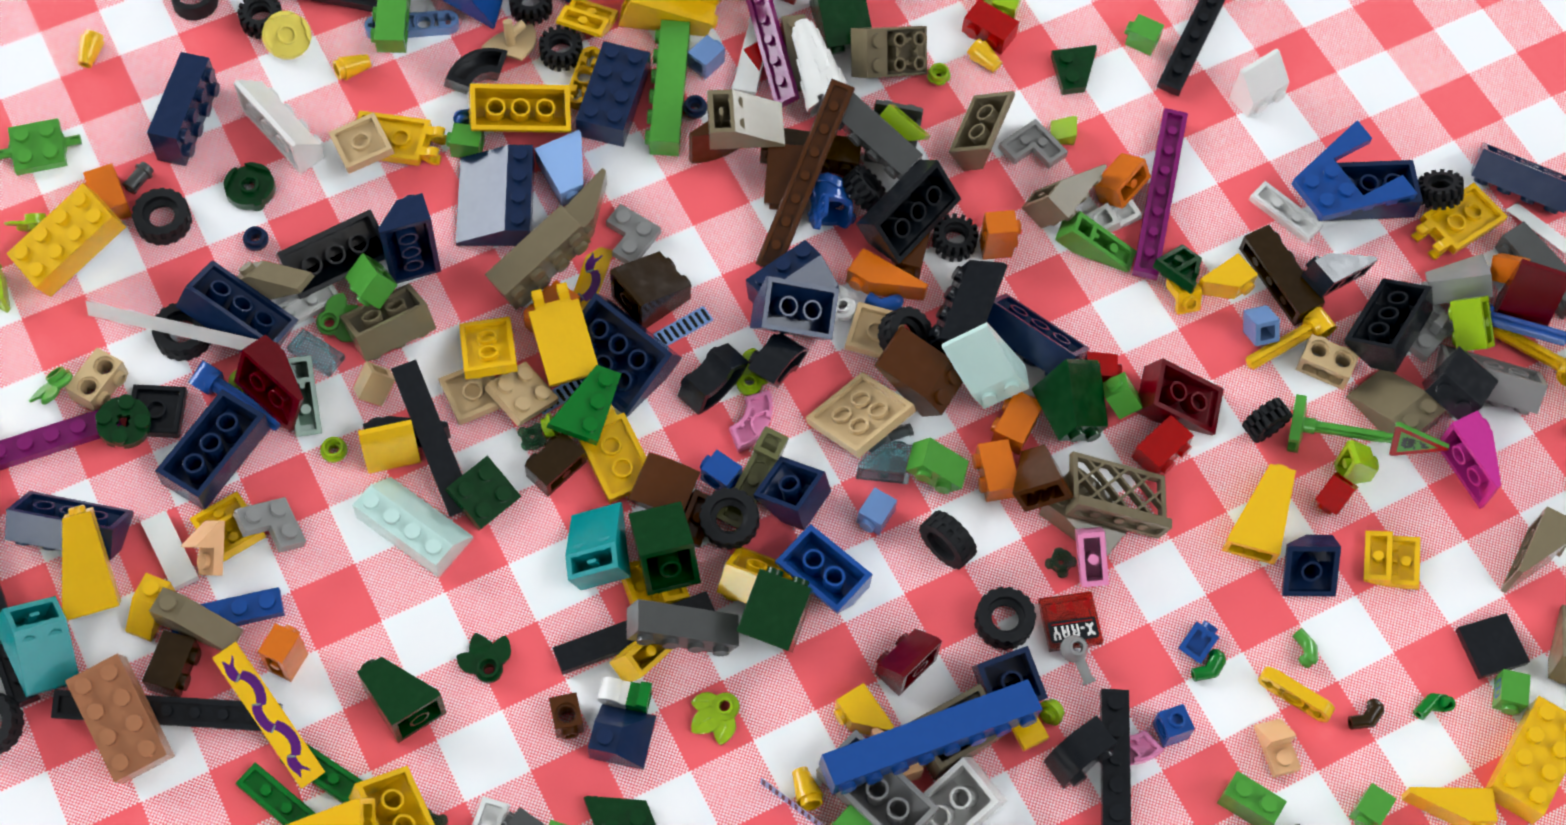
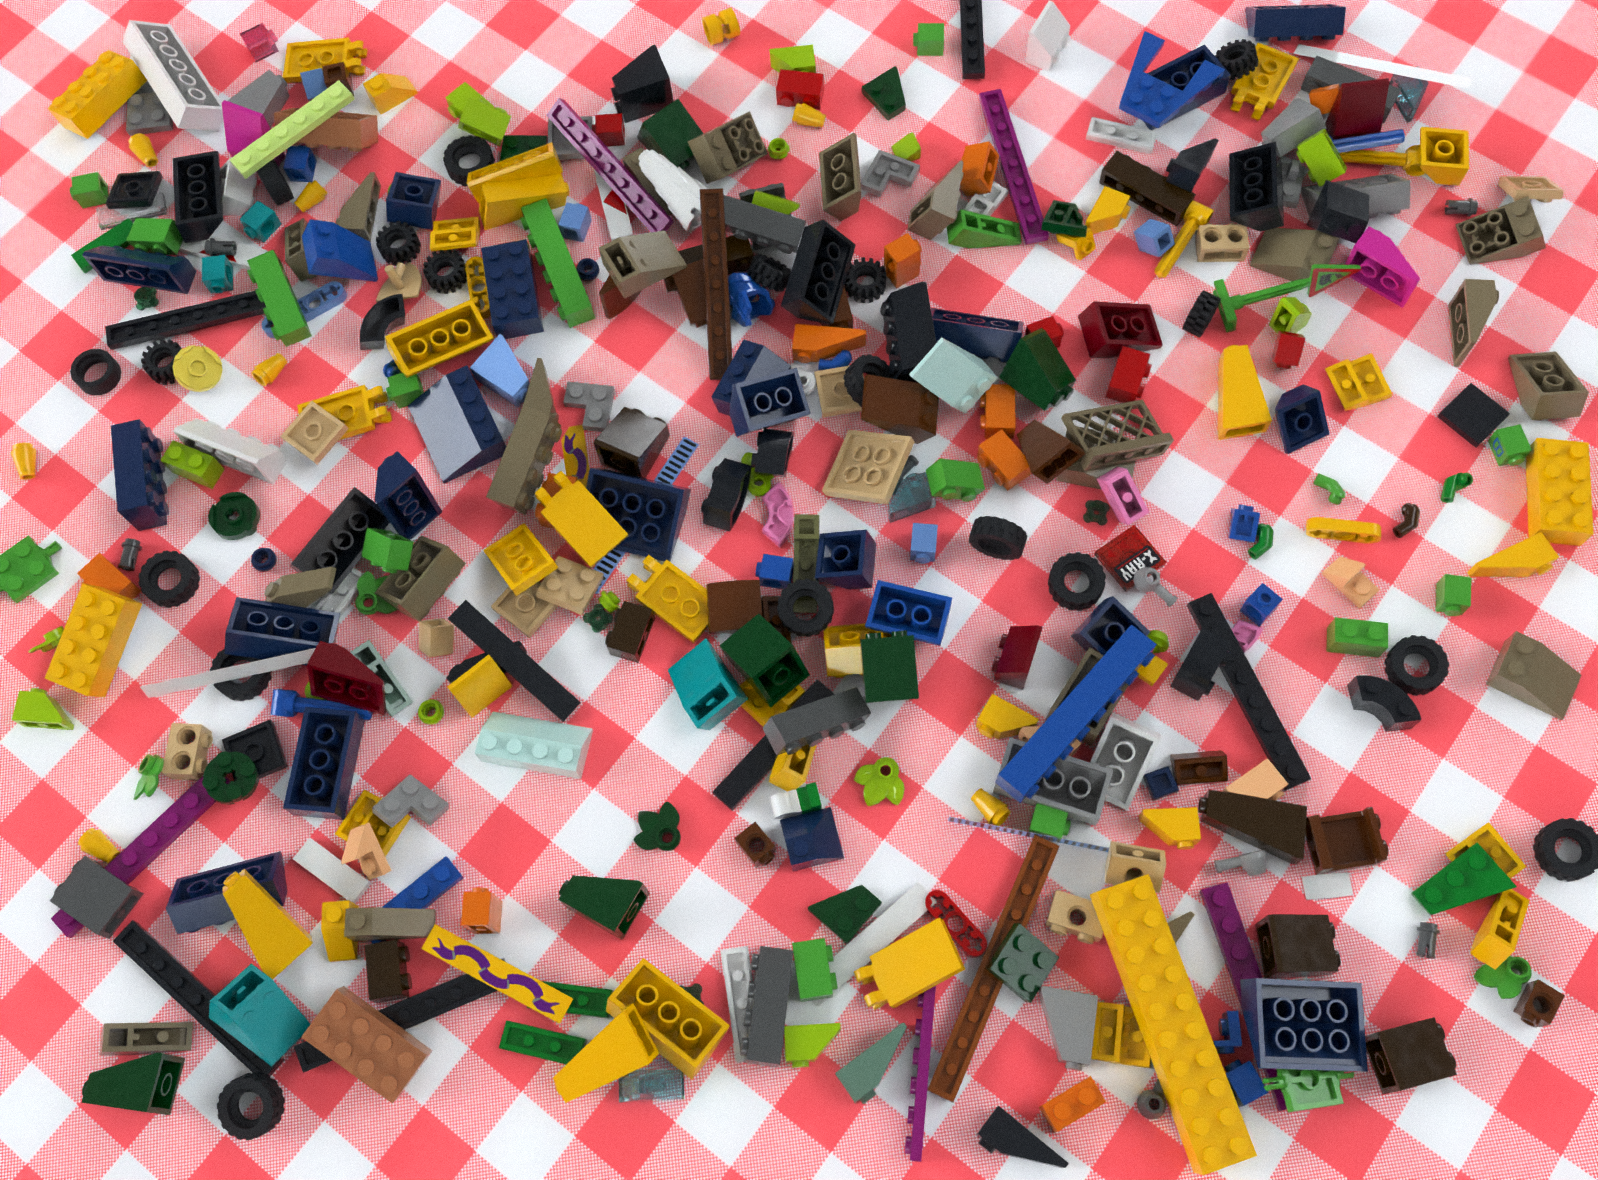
camera: 15 degrees left, 5 degrees up
clear light blue tile [287,329,345,377] -> none
dark green plate [445,455,522,531] -> none
green wing [546,365,622,445] -> none
bright green brick [1103,372,1143,420] -> none
none -> lime brick [161,440,225,489]

